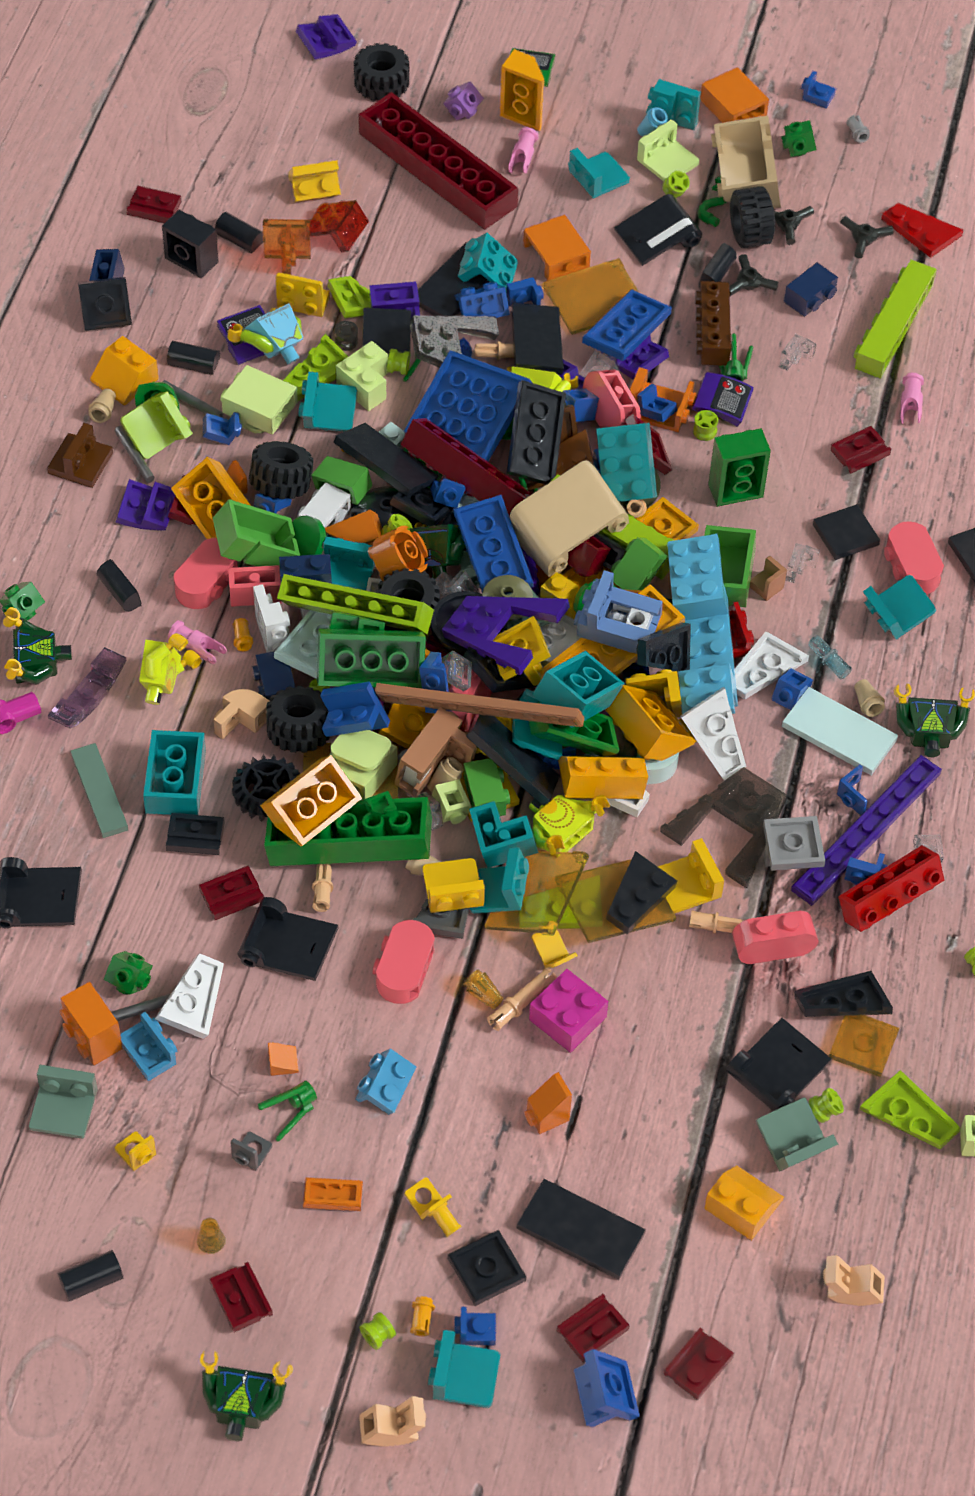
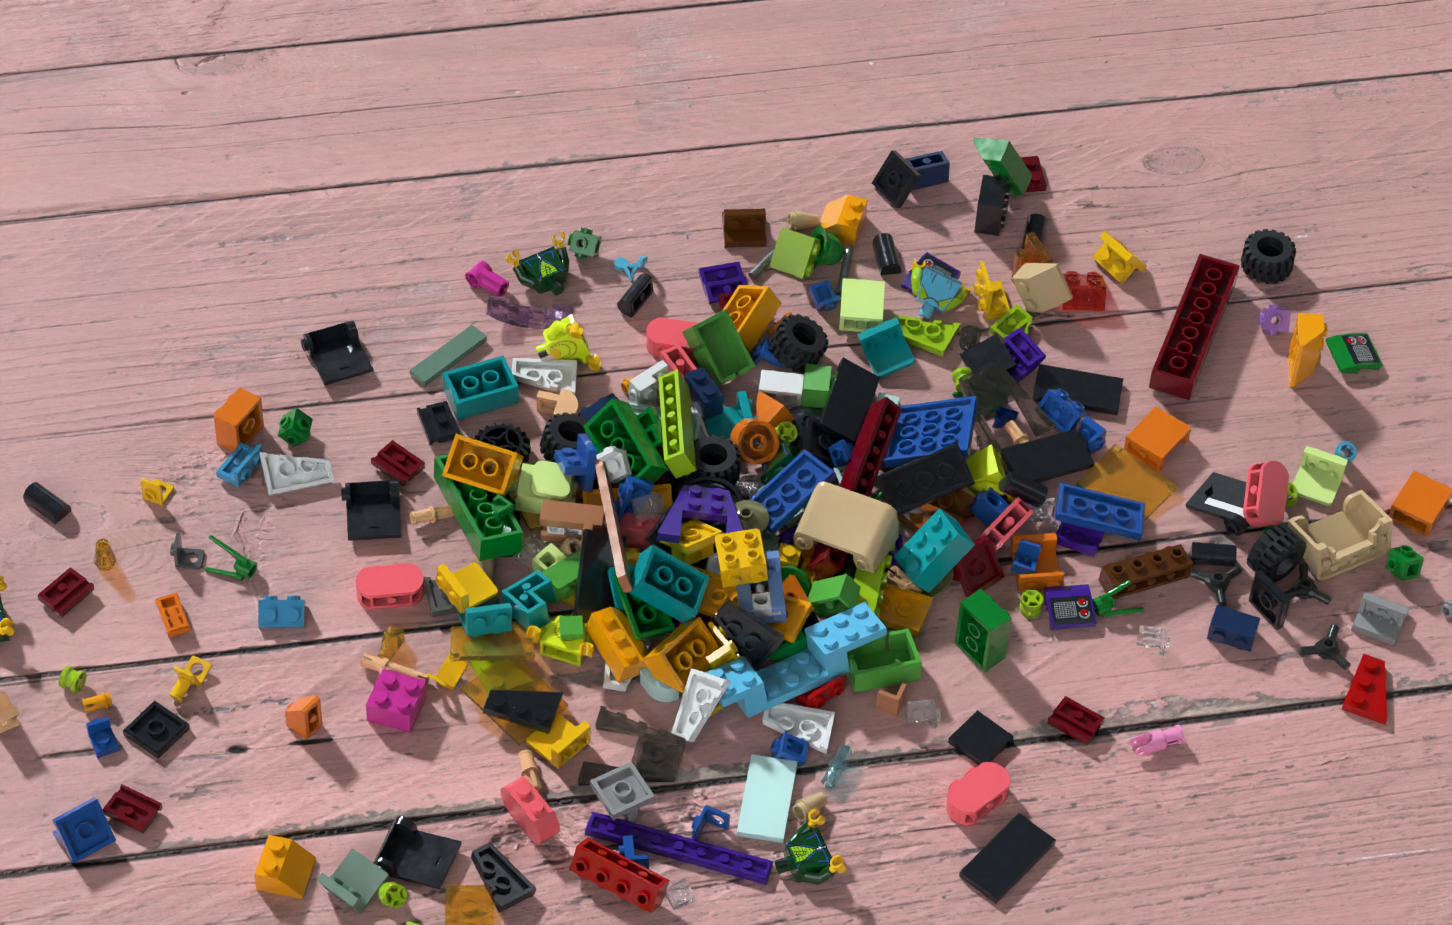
camera: 65 degrees right, 5 degrees down
sand green bracket [29,1064,98,1139] -> none
flat silver bar [111,994,171,1021] -> none
bright pink piece [168,620,227,664] -> none
orange slope [268,1042,299,1076] -> none
green tile [292,515,326,556] -> none
dark purple slope [296,14,357,59] -> none
yellowish green brick [336,341,388,411] -> none
teal bracket [428,1330,501,1408] -> none
teal bracket [458,232,518,291] -> none
bright pink piece [508,127,539,174] -> none
black tile [517,1179,646,1280] -> none
teal bracket [568,147,630,199] -> none
teal plate [646,79,701,130] -> none
dark red plate [663,1328,734,1400] -> none
lime brick [853,259,937,379] -> none
teal bracket [863,575,936,640] -> none
none -> white wing [512,358,577,395]
none -> bright green tile [560,616,583,640]
none -> white bracket [596,446,632,483]
none -> medium azure piece [614,255,648,282]
none -> yellow bracket [715,529,768,588]
none -> green slope [973,137,1032,196]
none -> black brick [999,471,1048,507]
none -> tan slope [1012,263,1073,312]
none -> coral brick [1243,461,1289,528]
none -> black tile [1249,570,1290,630]
none -> light grey bracket [1351,592,1409,646]

